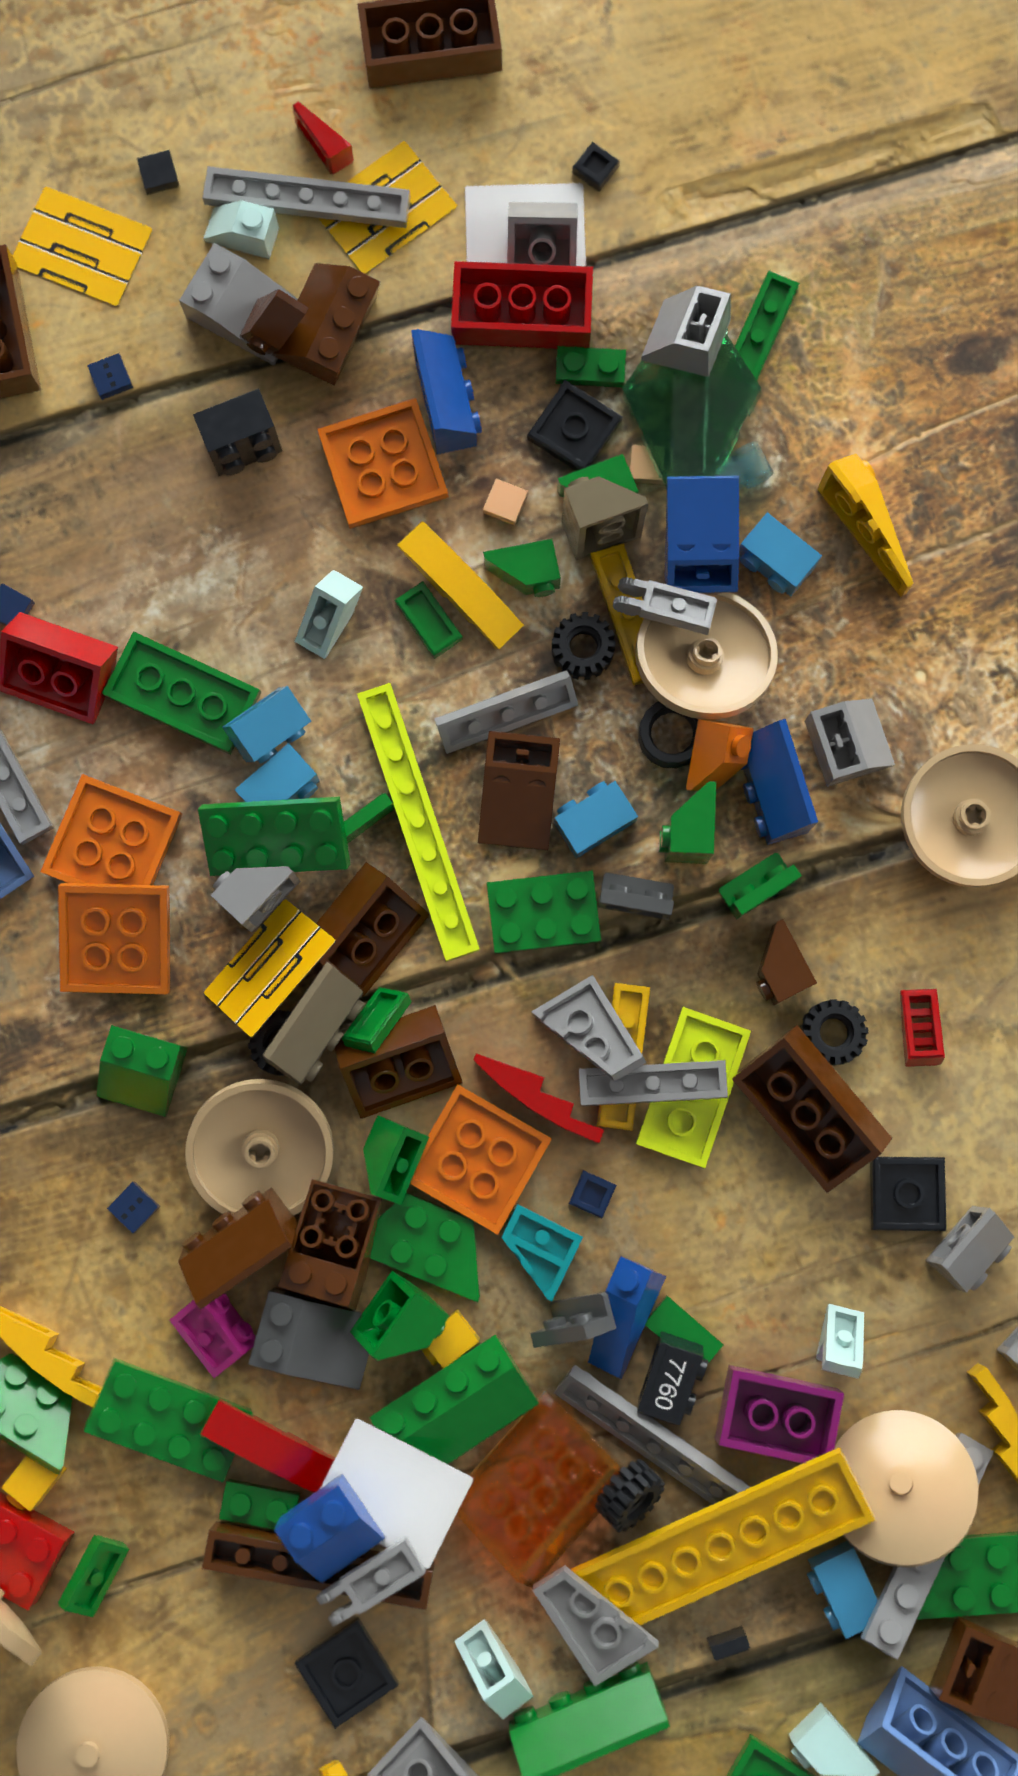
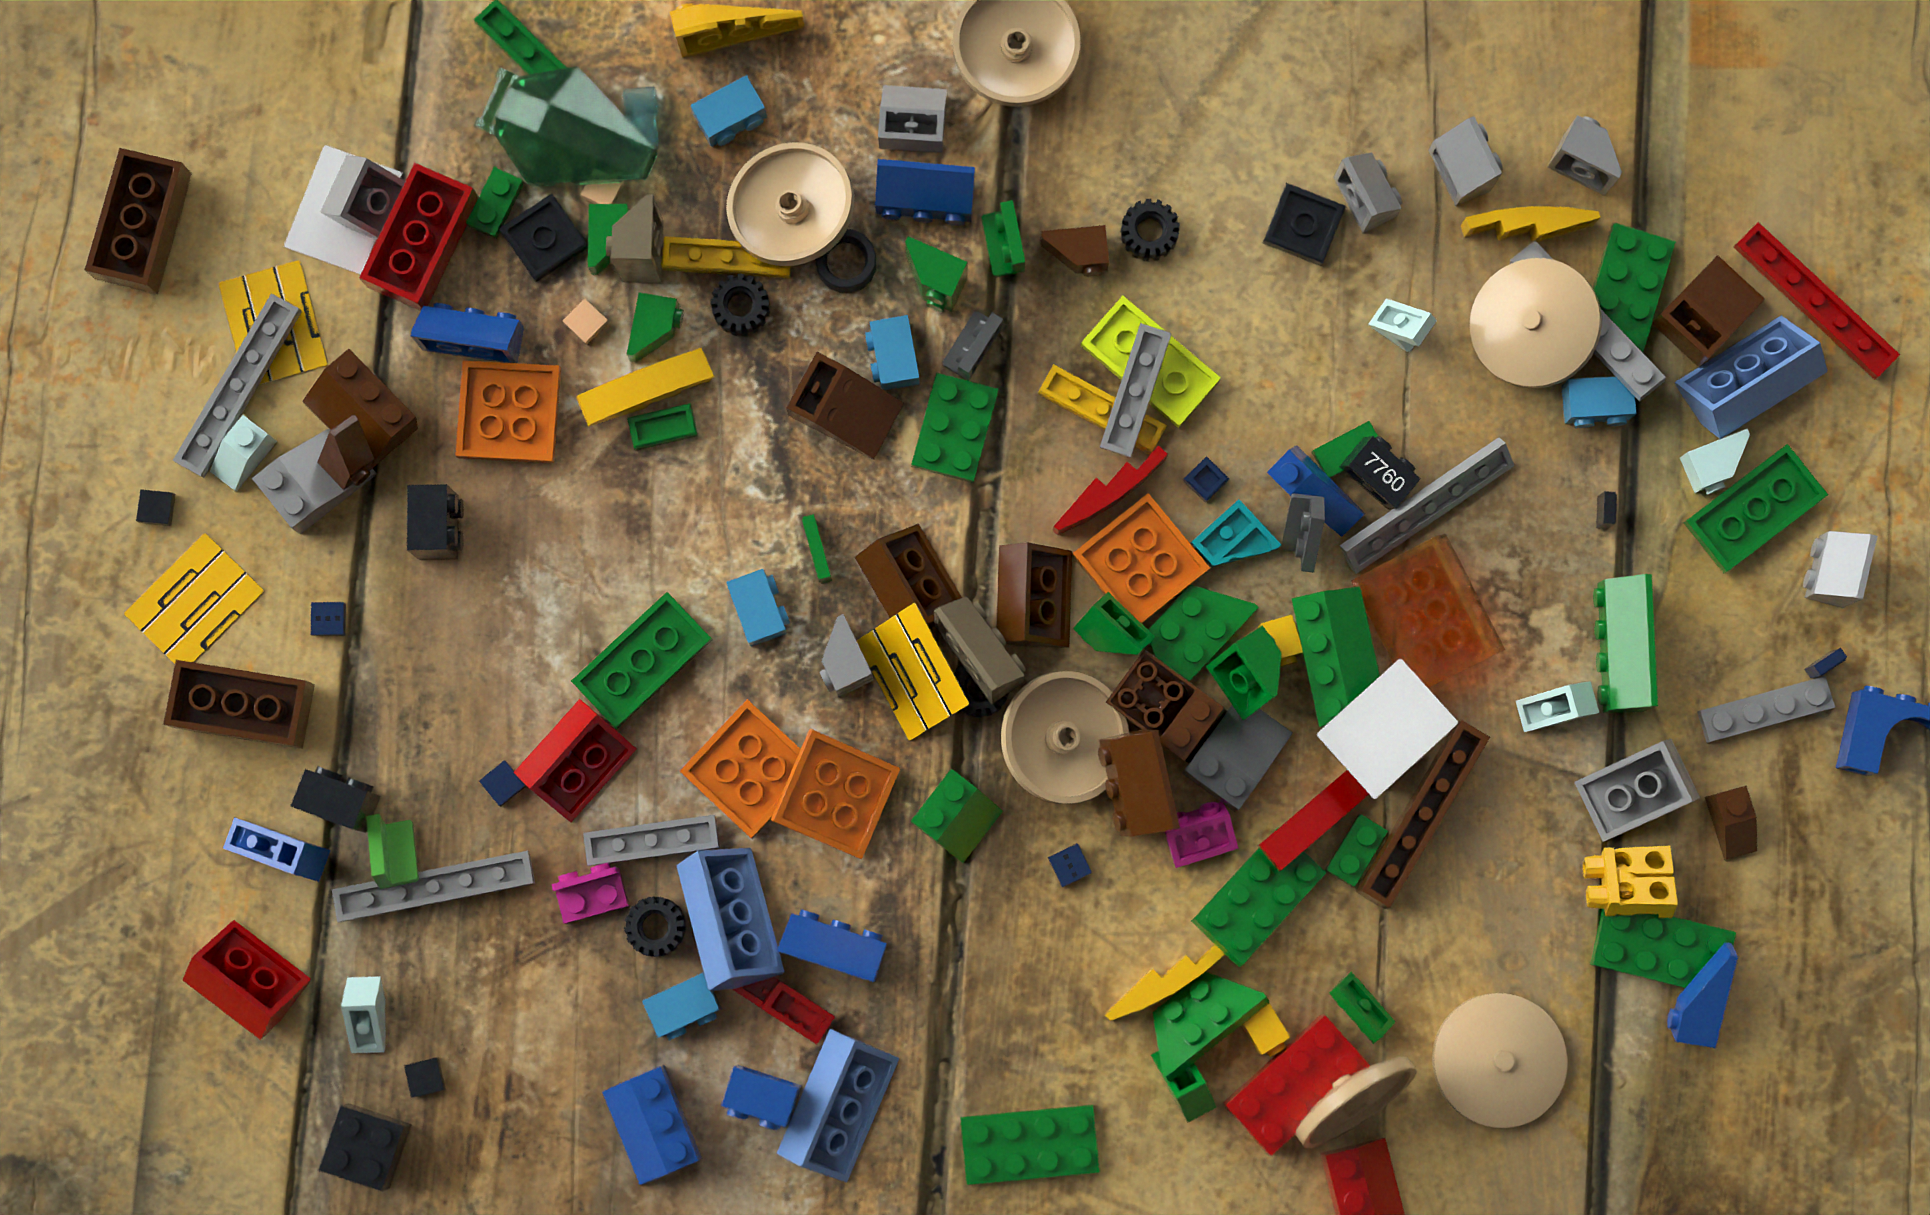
camera: 70 degrees left, 0 degrees up
green plate [198,797,350,876] -> none
dark azure brick [222,686,312,764] -> none
blue slope [274,1474,385,1583] -> none
red slope [293,101,354,175] -> none
light aqua slope [294,570,363,659] -> none
black tile [295,1617,399,1729] -> none
light grey hinge [316,1537,426,1626] -> none
green tile [342,987,412,1053] -> none
neon yellow plate [357,683,480,962] -> none
light grey plate [434,670,578,754] -> none
light grey wing [531,975,647,1081] -> none
light grey wing [532,1565,659,1686] -> none
yellow plate [570,1447,875,1625] -> none
black tile [572,142,620,192] -> none
black tyre [595,1459,665,1533] -> none
light grey hinge [612,577,717,635] -> none
light grey slope [641,286,731,377] -> none
blue slope [664,475,739,593] -> none
orange slope [686,719,754,791] -> none
magenta brick [715,1365,844,1463] -> none
reddish brown brick [732,1025,892,1193] -> none
red slope [900,989,945,1067] -> none

